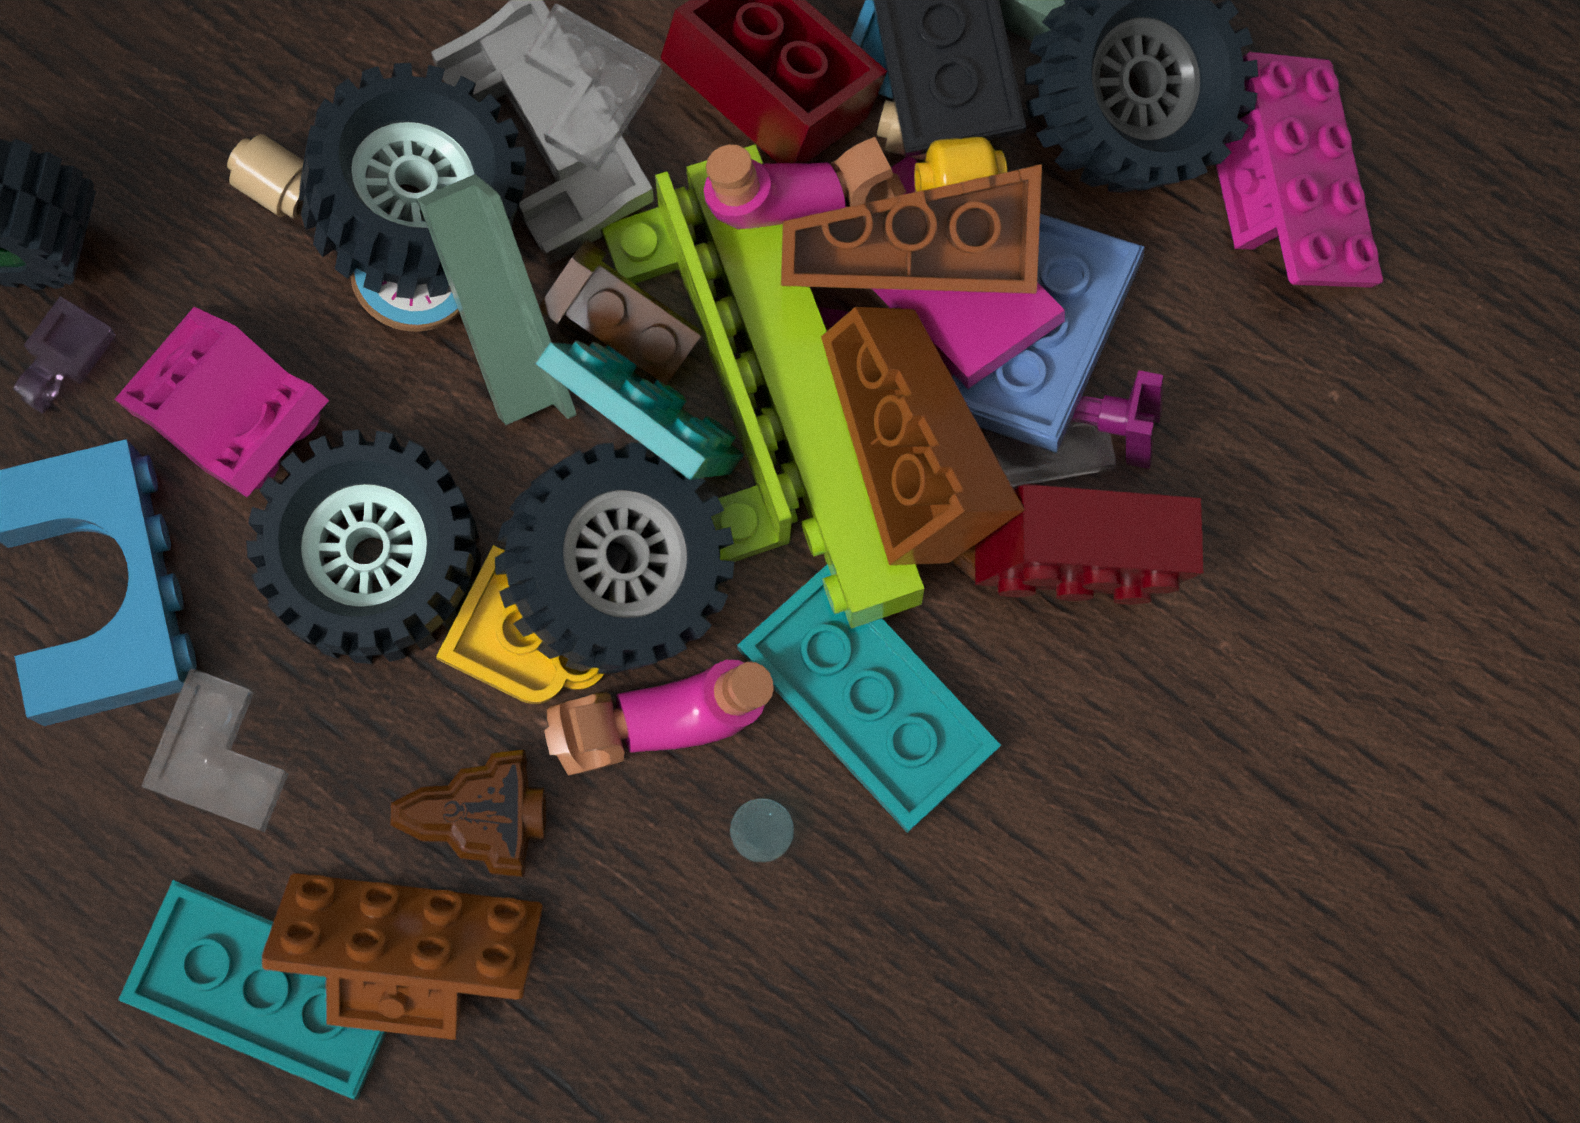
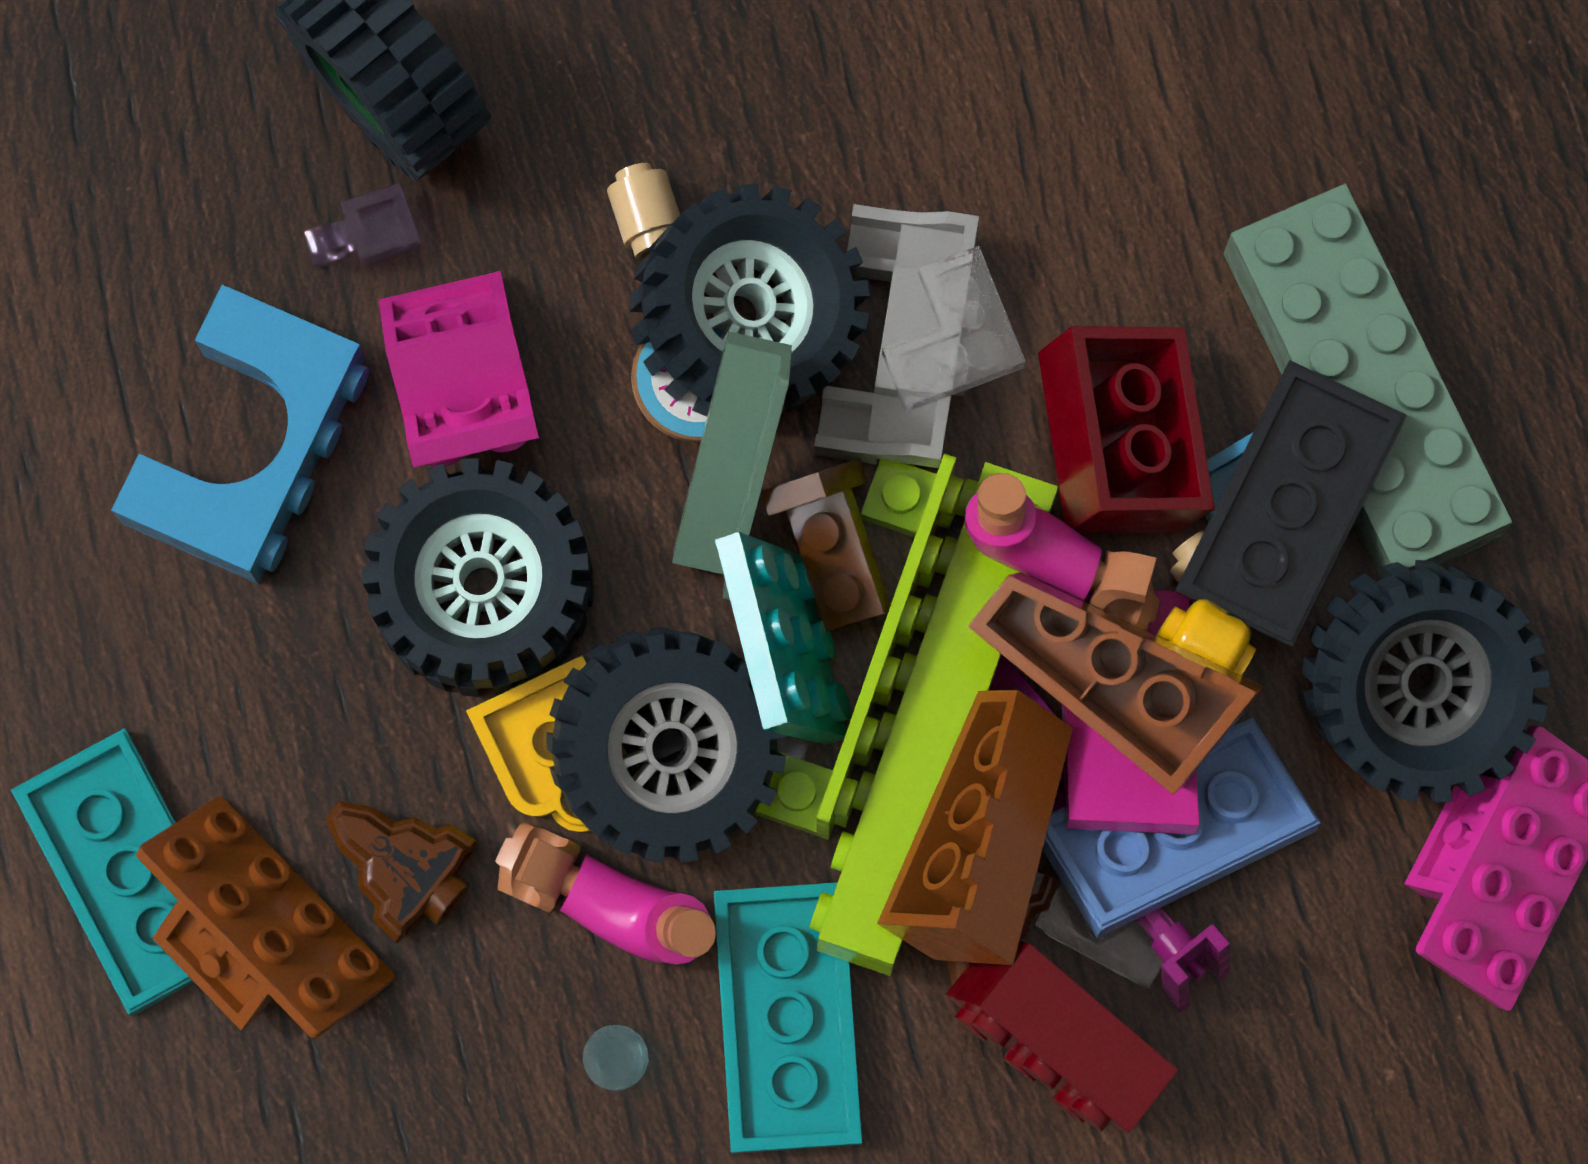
camera: 45 degrees right, 0 degrees up
clear plate [141,668,288,833] -> none

